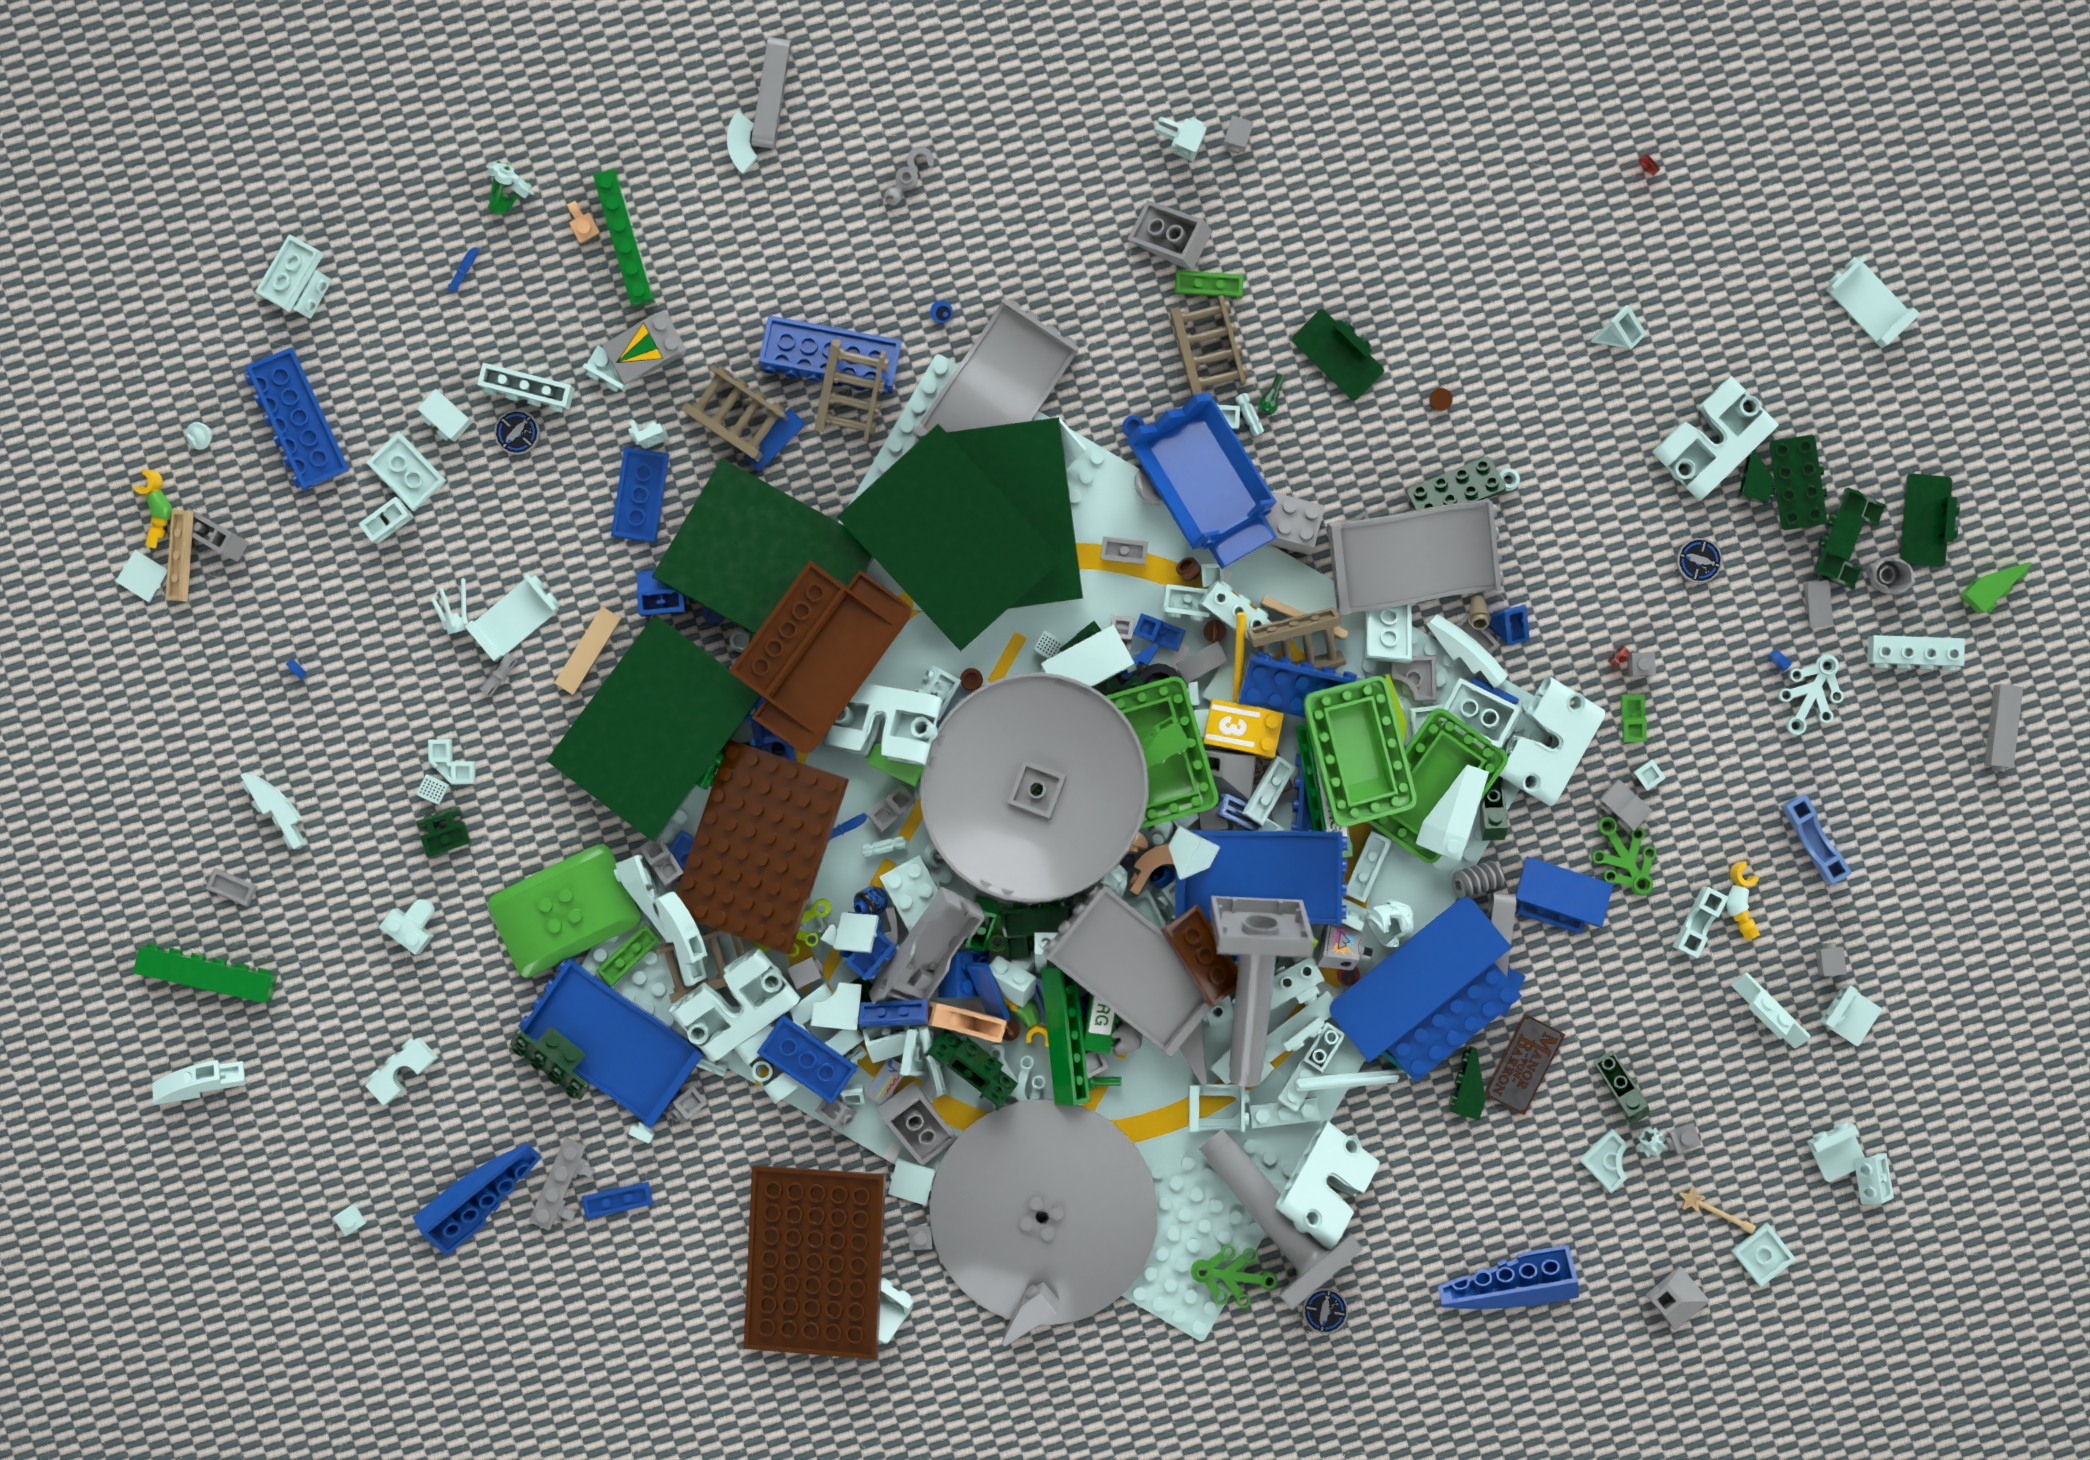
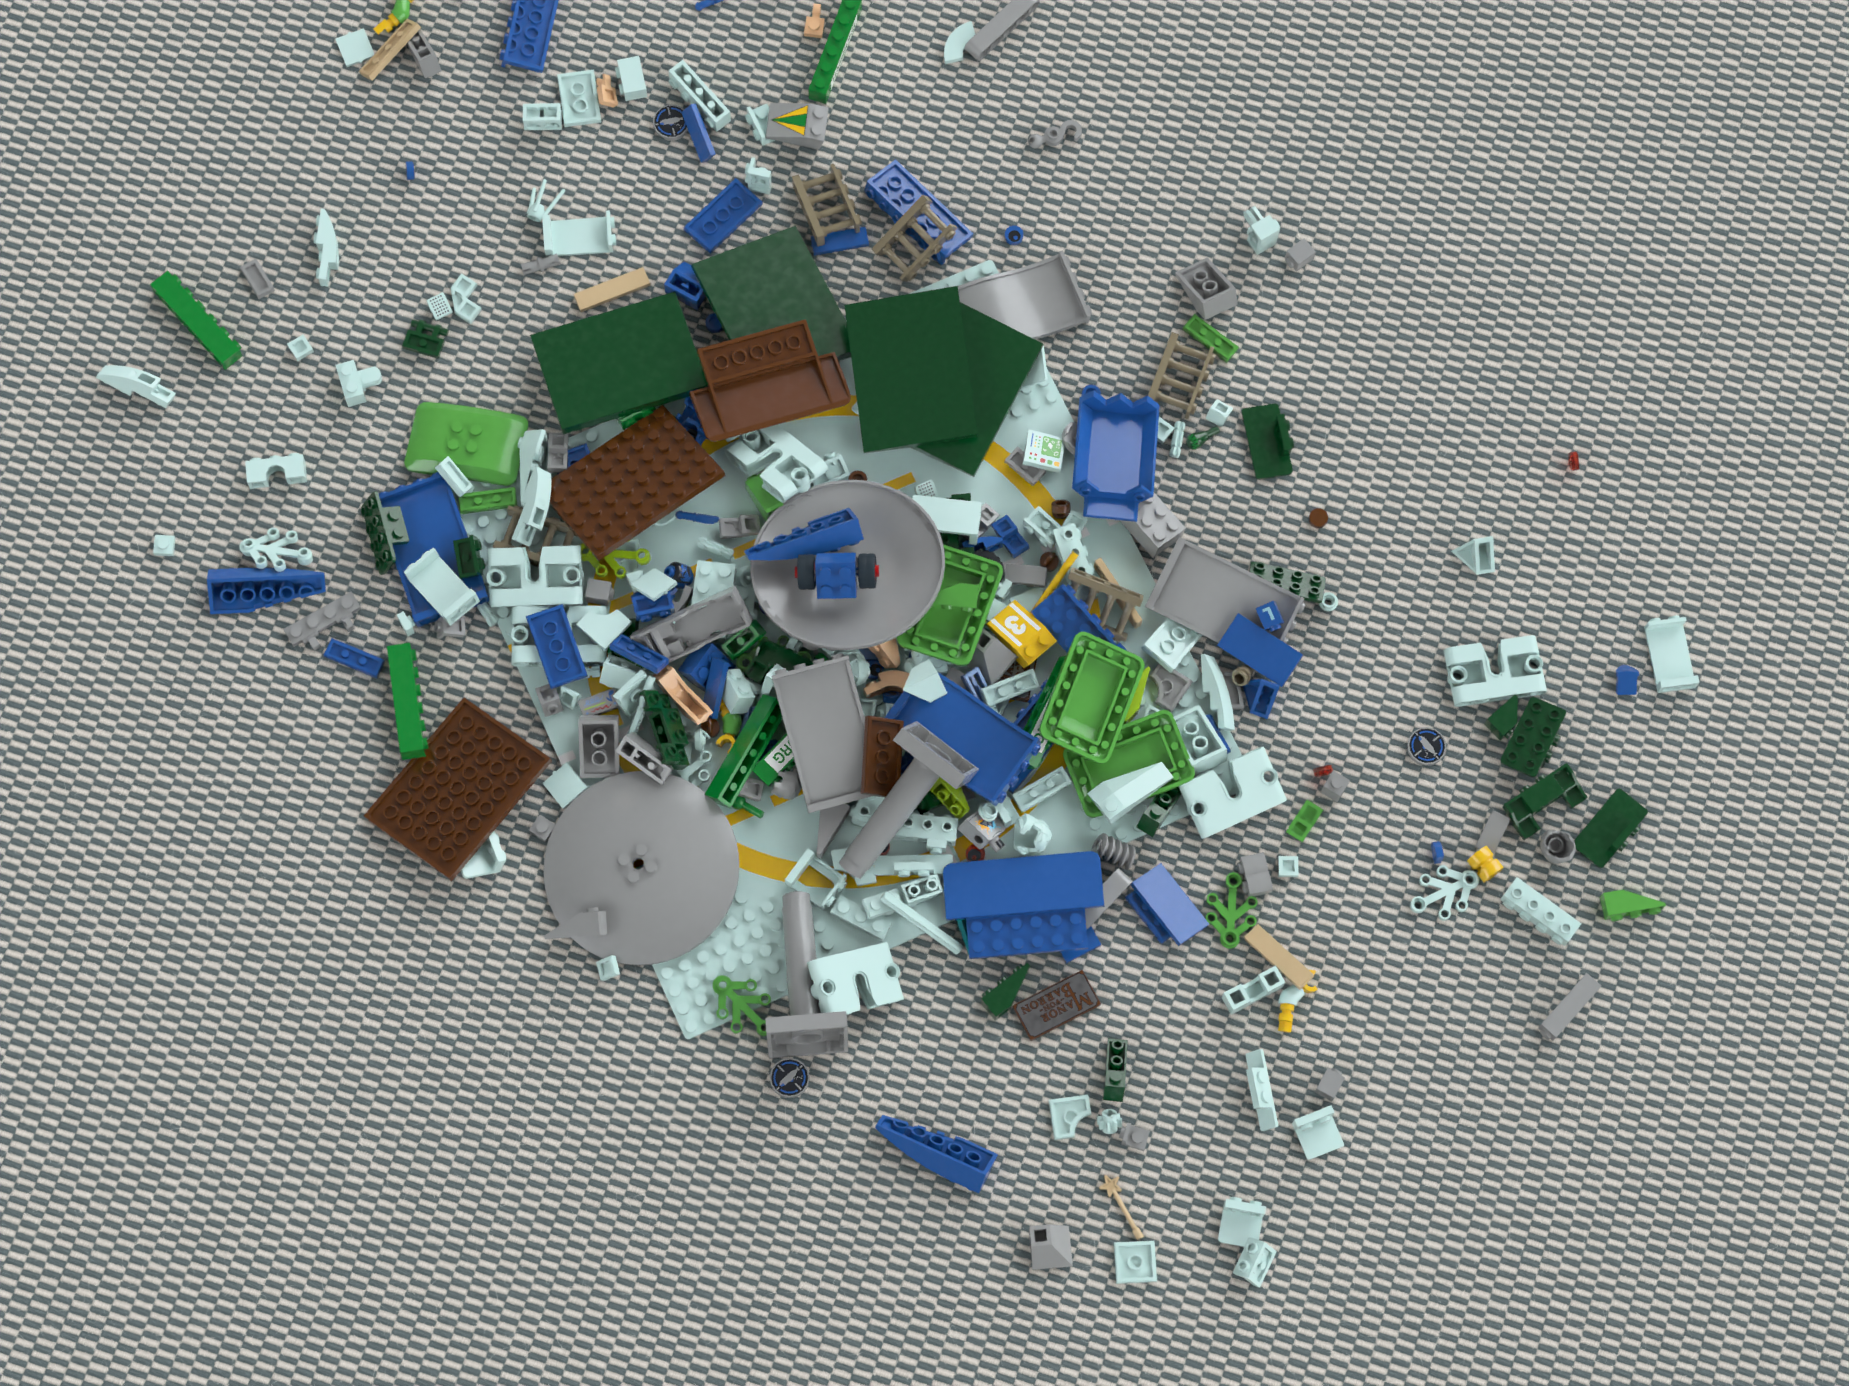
camera: 35 degrees right, 15 degrees down
medium blue arch [1780,794,1852,885] -> none
none -> light aqua plant [239,528,313,572]
none -> light aqua plate [287,335,314,361]
none -> green brick [387,643,428,760]
none -> light aqua panel [404,547,480,626]
none -> light aqua tile [435,456,473,497]
none -> dark green bracket [453,535,485,579]
none -> light nougat plate [596,74,618,108]
none -> light aqua tile [596,955,620,981]
none -> light grey slope [615,732,673,785]
none -> blue tile [681,104,716,163]
none -> light aqua hat [691,728,711,752]
none -> blue wedge [744,508,864,561]
none -> brick [795,553,880,599]
none -> light aqua plate [978,802,998,822]
none -> light aqua tile [1023,430,1064,473]
none -> light aqua slope [1206,400,1233,427]
none -> blue tile [1217,613,1303,688]
none -> tan tile [1244,924,1314,990]
none -> blue brick [1255,601,1284,632]
none -> yellow wheel [1467,846,1504,883]
none -> blue tile [1616,665,1639,695]

